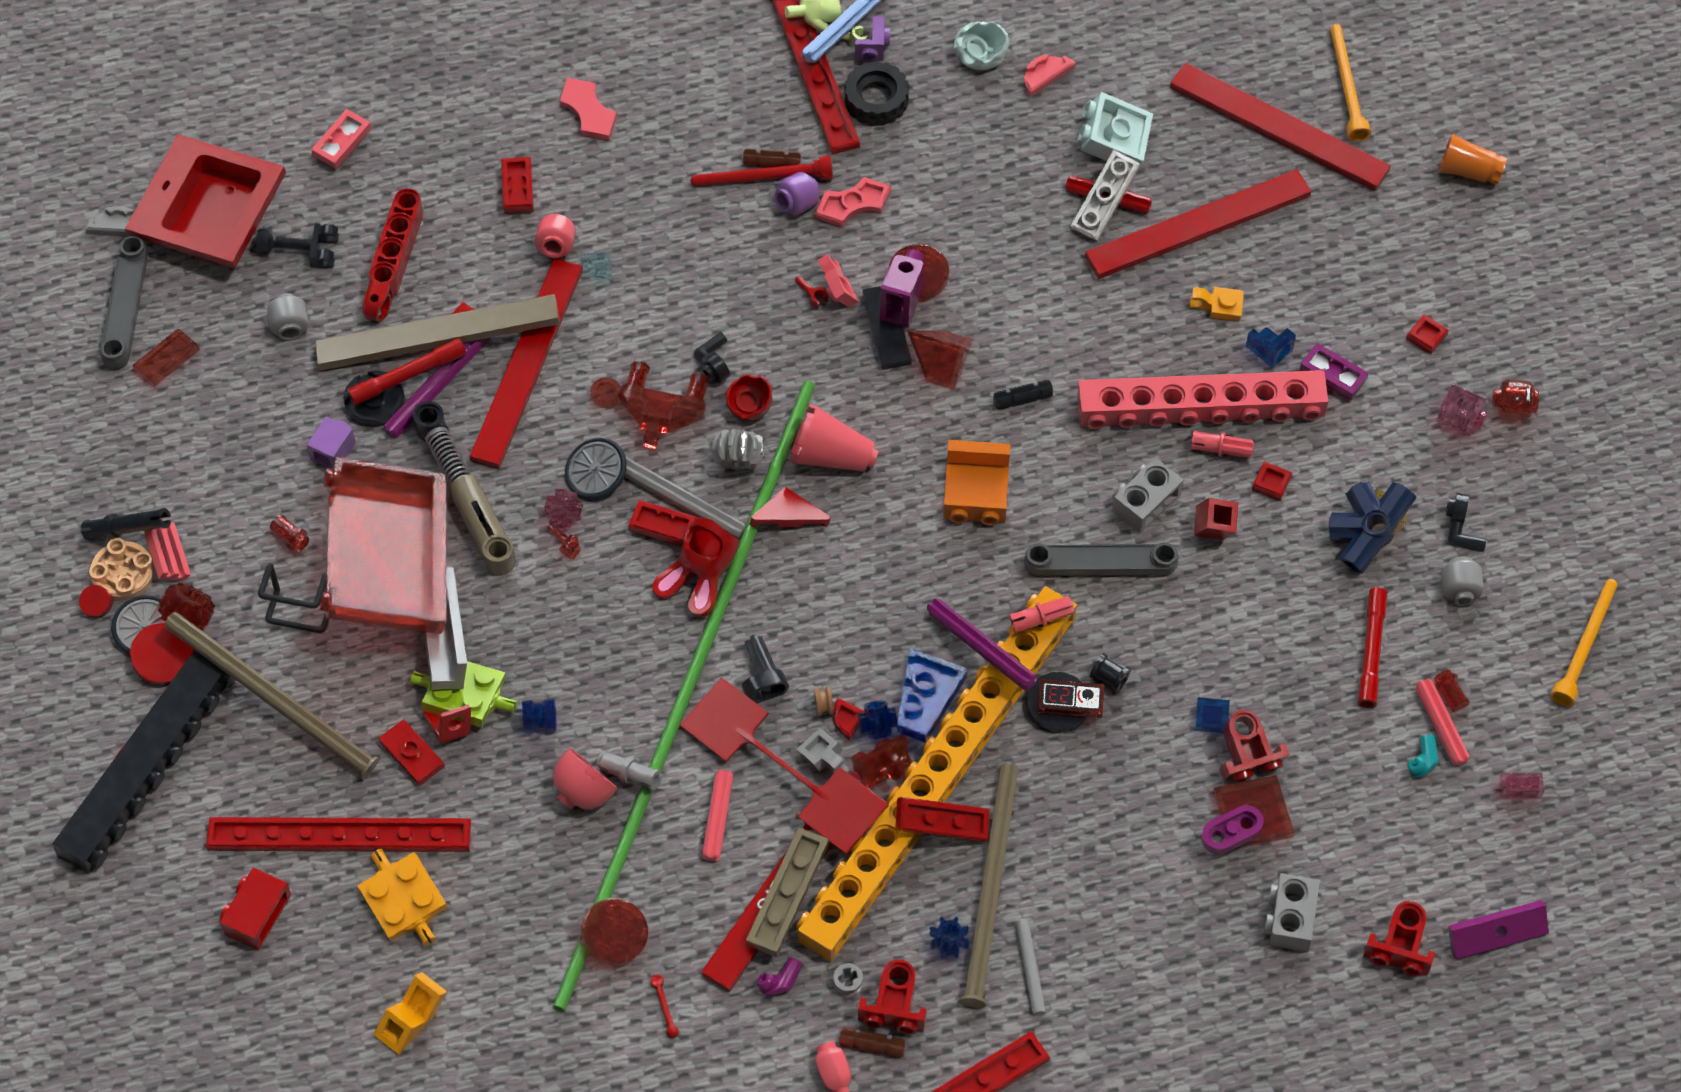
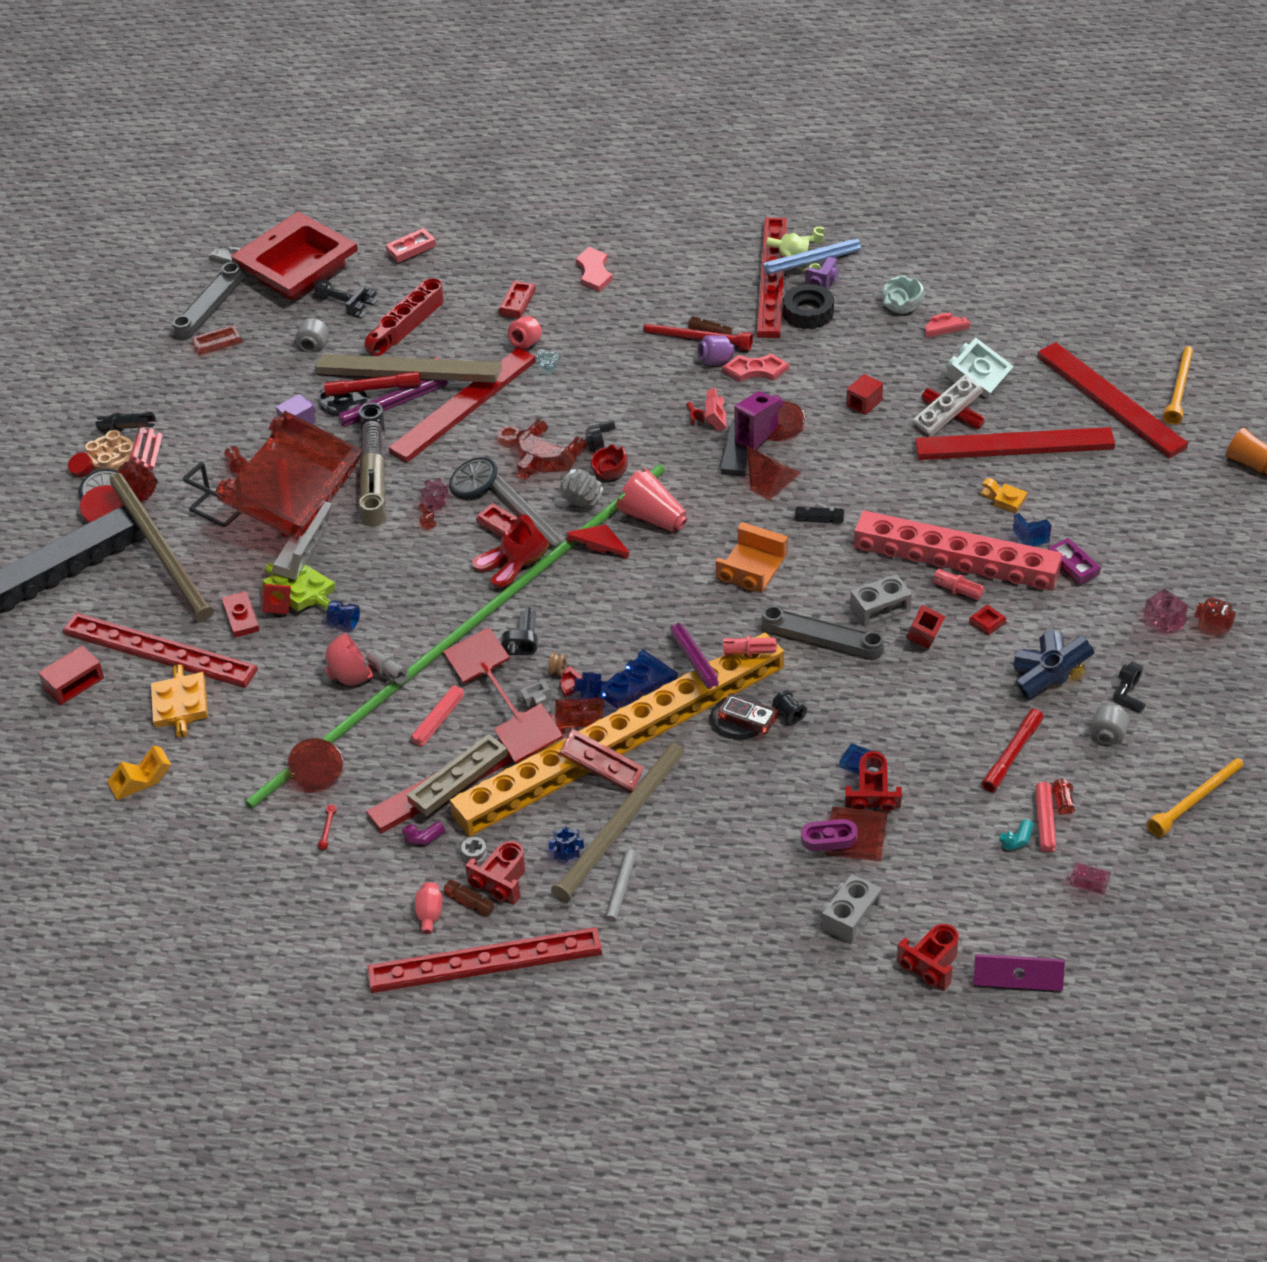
camera: 25 degrees right, 15 degrees down
red tile [1406,314,1449,354] -> none
none -> red brick [846,374,883,415]

